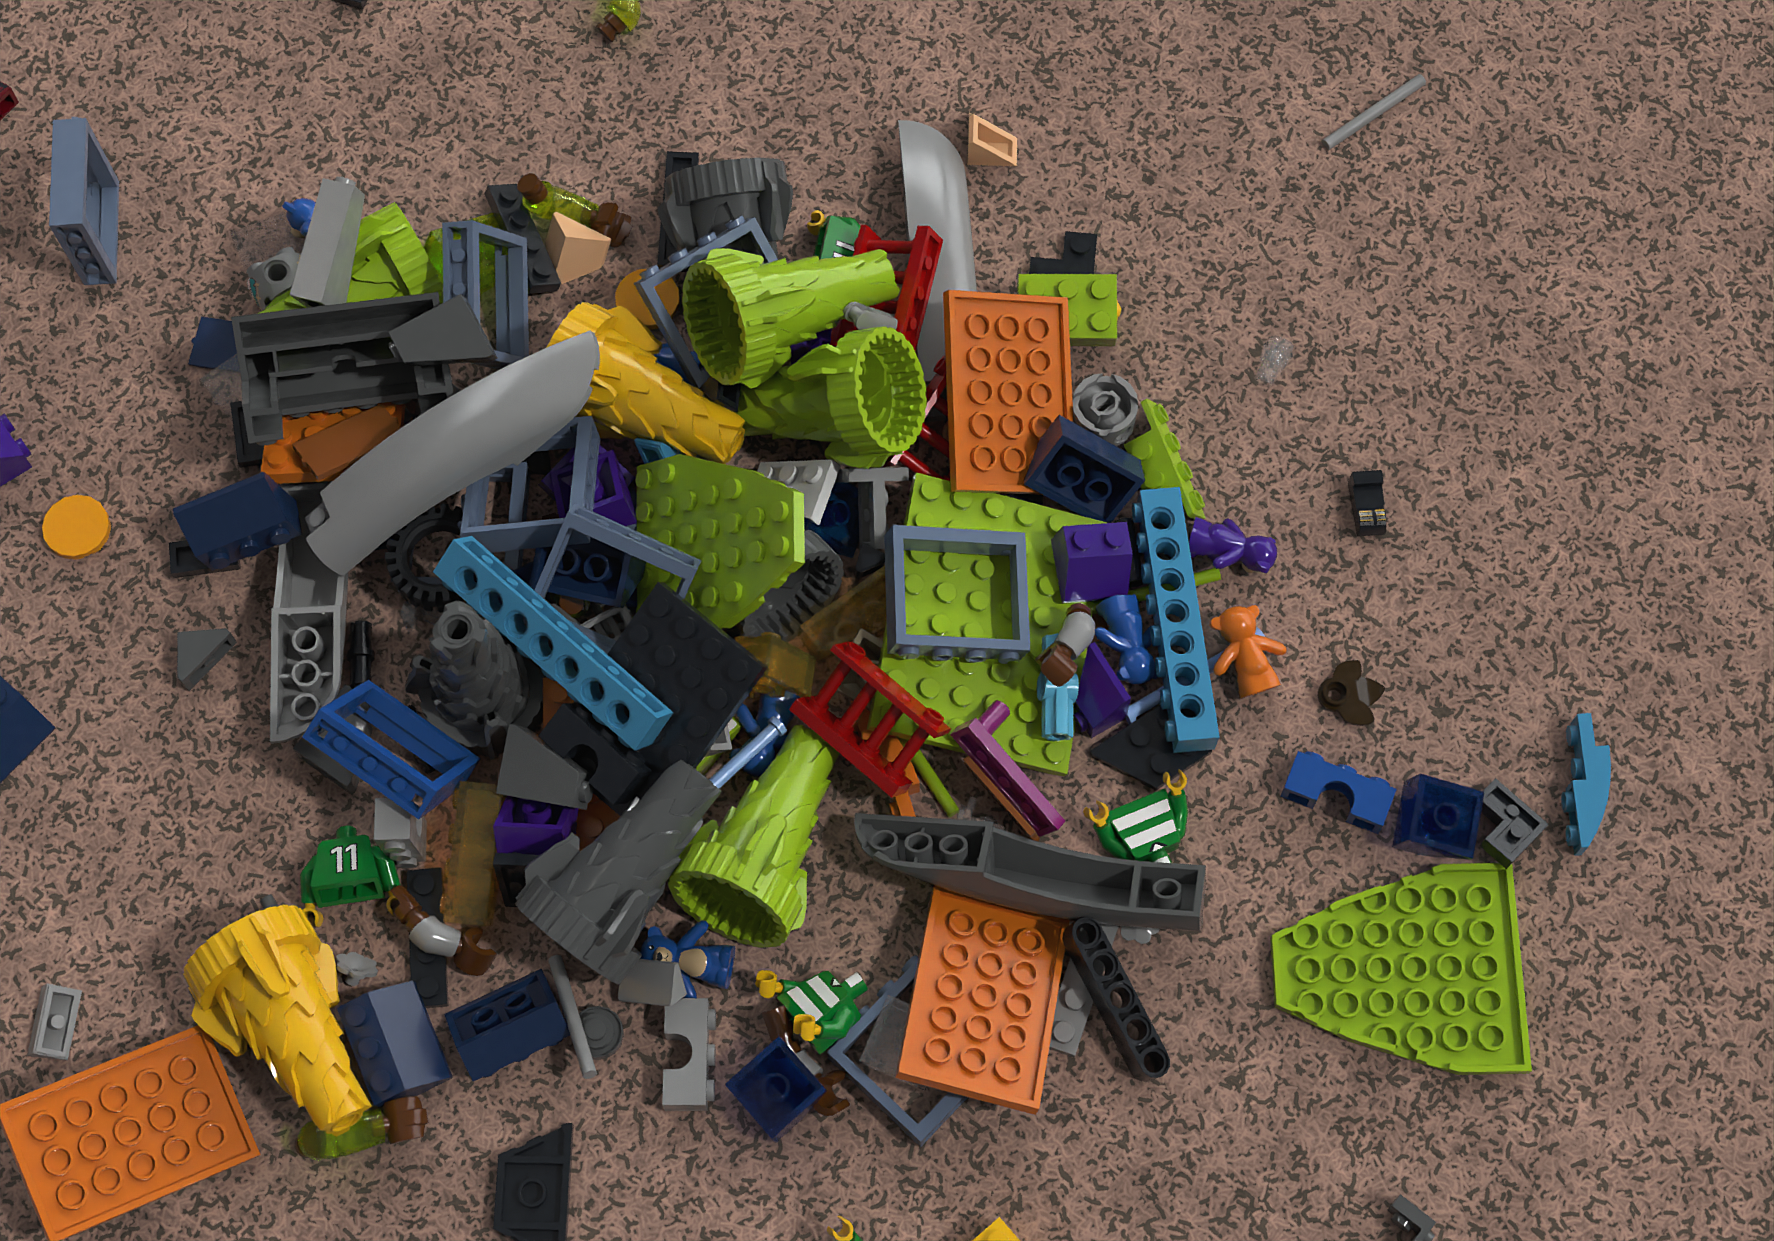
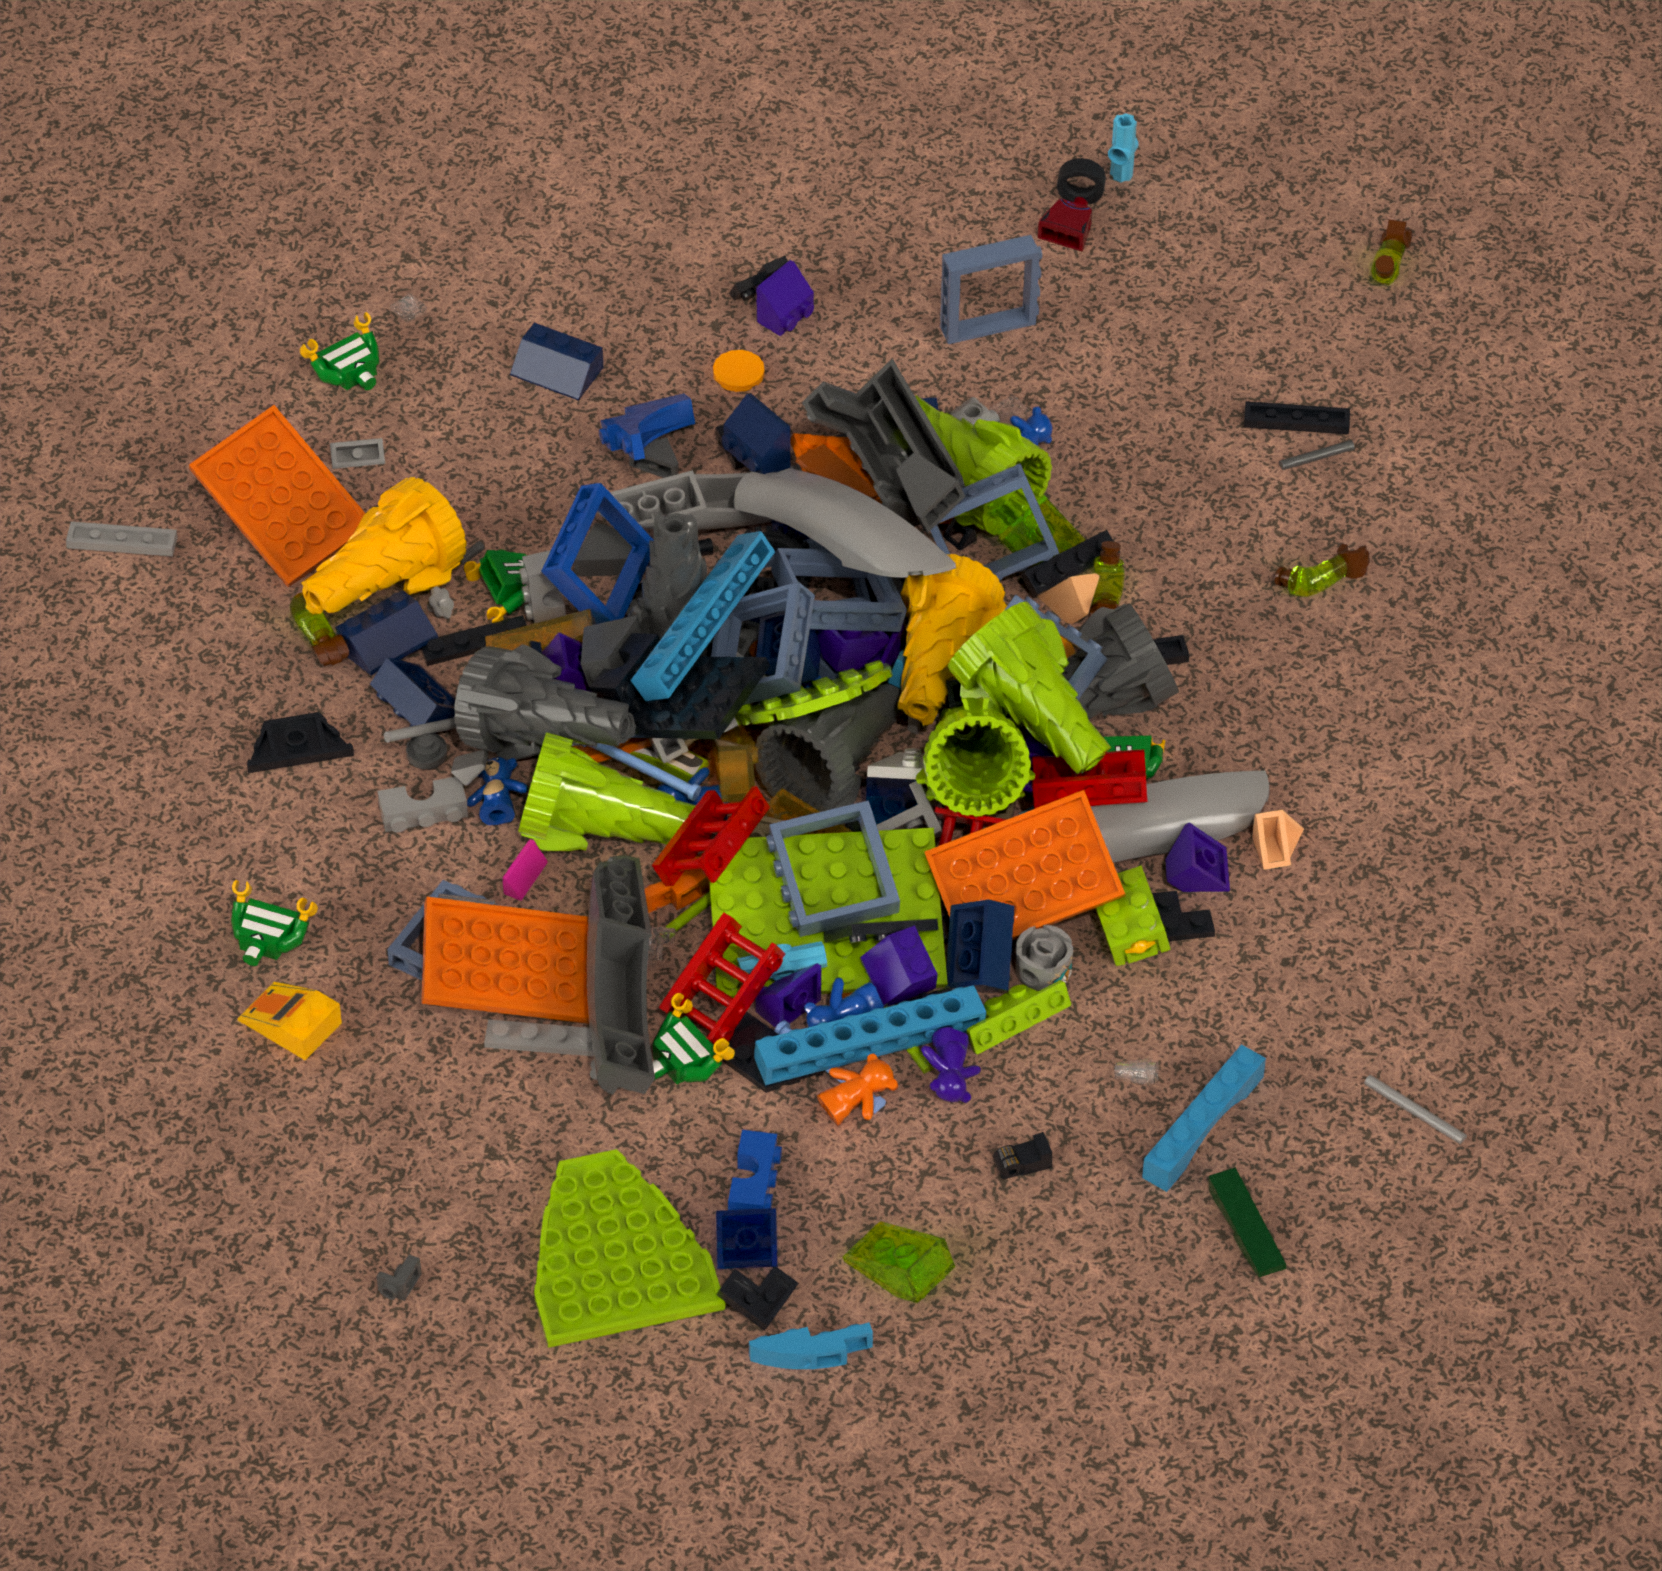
camera: 75 degrees right, 20 degrees down
light grey slope [290,176,365,308] -> none
reddish brown piece [390,885,497,976] -> none
clear blue slope [725,1036,827,1143] -> none
torso [755,970,868,1055] -> none
reddish brown piece [762,1005,850,1116] -> none
light grey bar [843,302,898,330] -> none
magenta piece [950,700,1065,837] -> none
dark orange piece [963,755,1040,842] -> none
piece [1035,603,1095,687] -> none
black beam [1062,917,1170,1082] -> none
dark brown plate [1317,660,1385,726] -> none
none -> dark pink slope [502,839,548,901]
none -> blue arch [599,393,695,460]
none -> red fence [658,912,786,1044]
none -> black wing [823,919,939,944]
none -> clear neon green slope [842,1221,955,1303]
none -> dark azure arch [1142,1044,1266,1192]
none -> dark purple slope [1165,822,1230,892]
none -> dark green slope [1208,1167,1286,1278]

